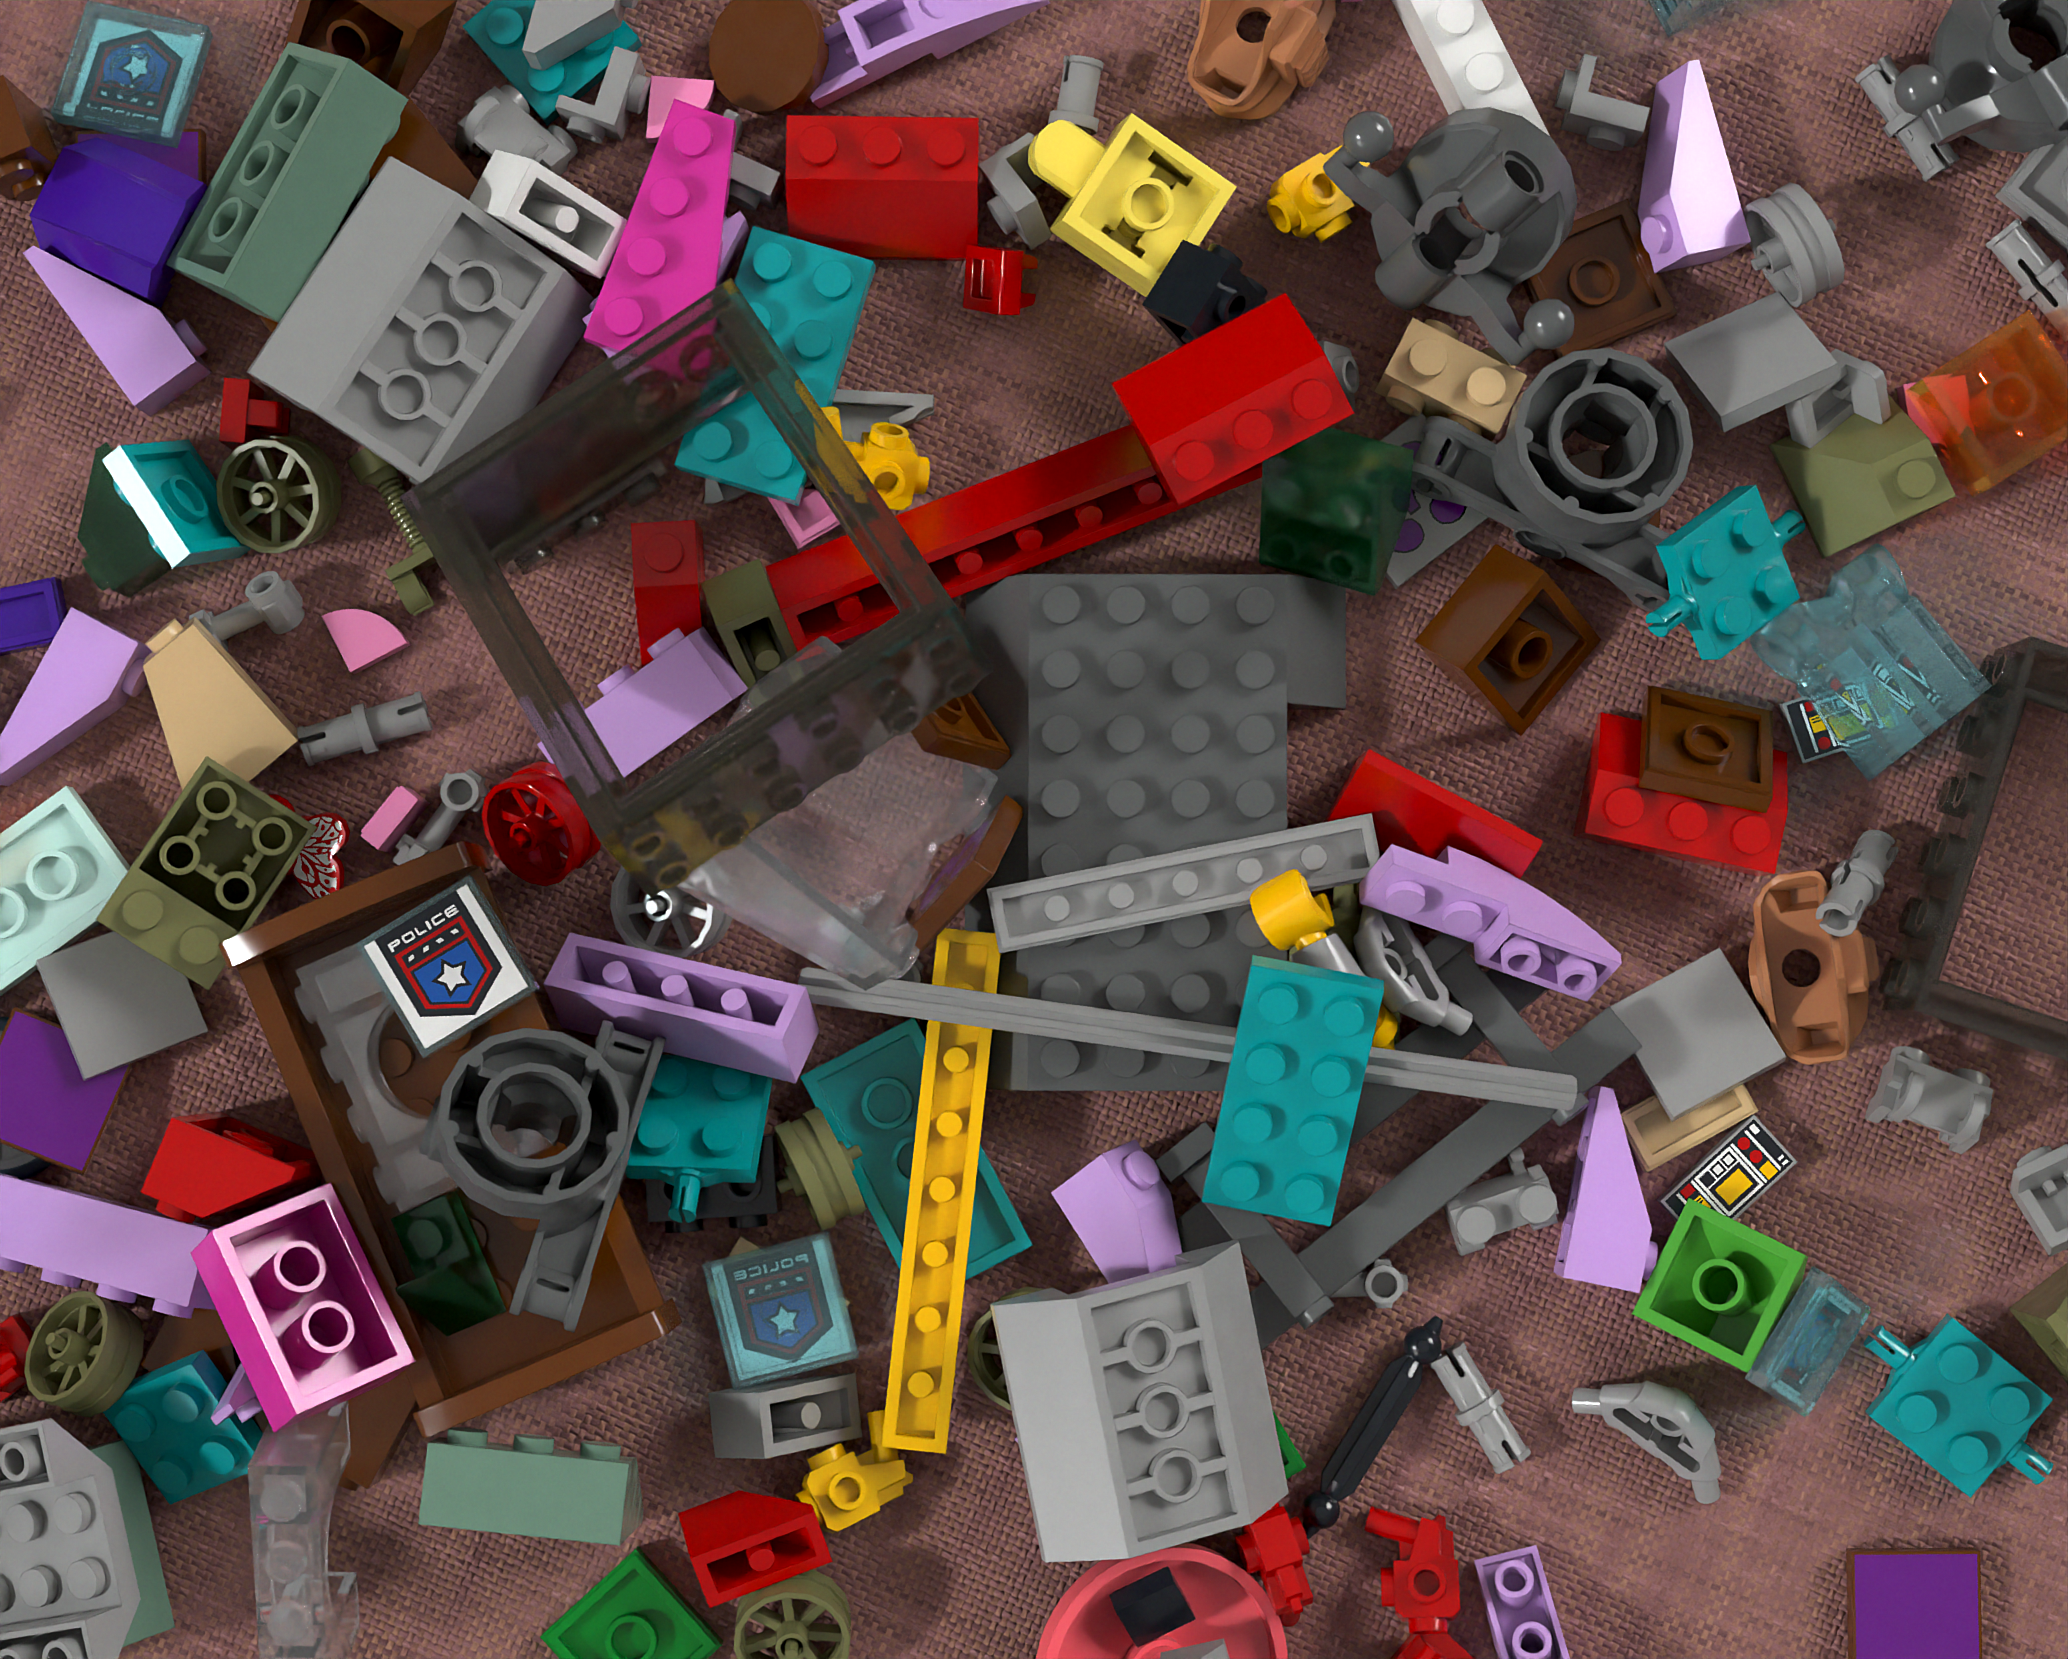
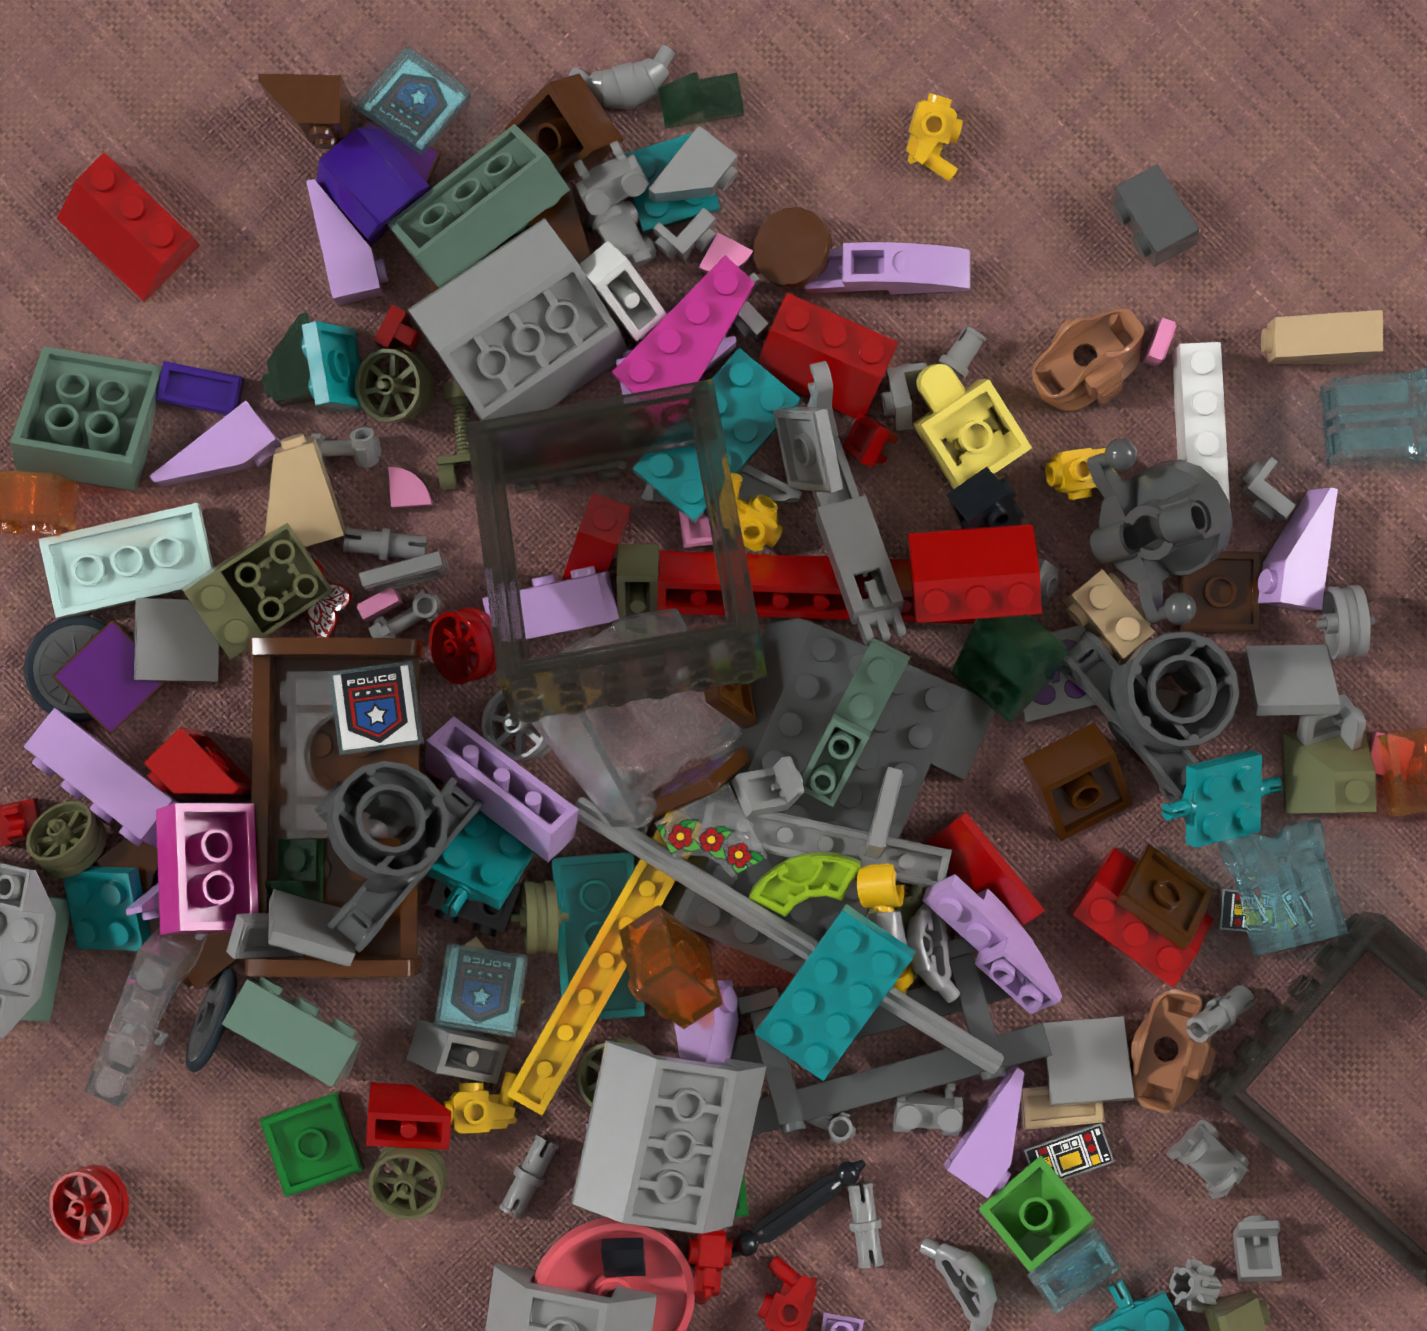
camera: 20 degrees right, 0 degrees up
none -> wheel [186,969,238,1072]
none -> light grey tile [226,913,303,959]
none -> light grey tile [268,889,355,966]
none -> light grey tile [359,551,450,595]
none -> light grey pin [499,1133,560,1219]
none -> light grey piece [574,140,650,216]
none -> clear orange brick [619,905,723,1029]
none -> tile [655,783,768,877]
none -> light grey bracket [731,756,804,818]
none -> lime tile [749,852,861,917]
none -> light grey tile [773,406,843,493]
none -> sand green slope [802,638,910,807]
none -> light grey hinge [807,361,906,646]
none -> light grey tile [864,767,904,859]
none -> light grey gear [1169,1259,1222,1313]

